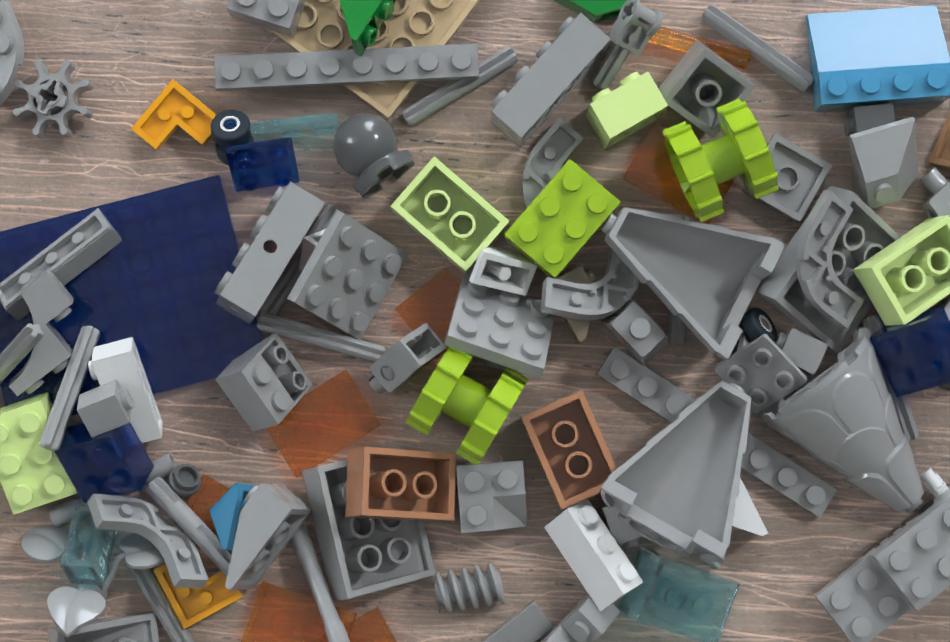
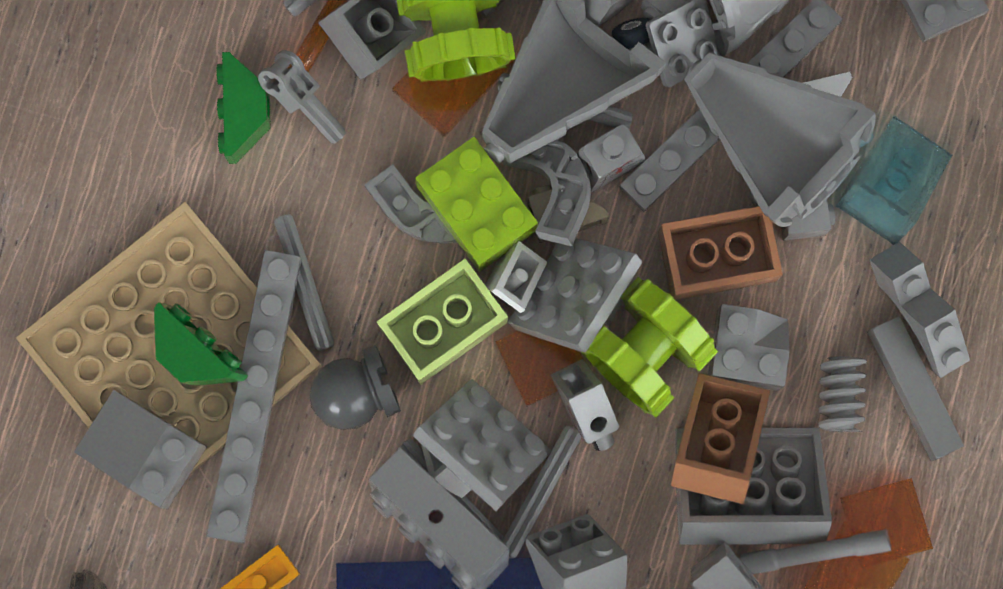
camera: 80 degrees left, 5 degrees down
clear blue plate [211,110,300,192] -> none
clear light blue hinge [250,112,341,140] -> none
clear orange tile [266,370,381,478] -> none
light grey brick [491,13,611,148] -> none
white brick [544,499,643,612] -> none
yellowish green brick [586,71,668,149] -> none

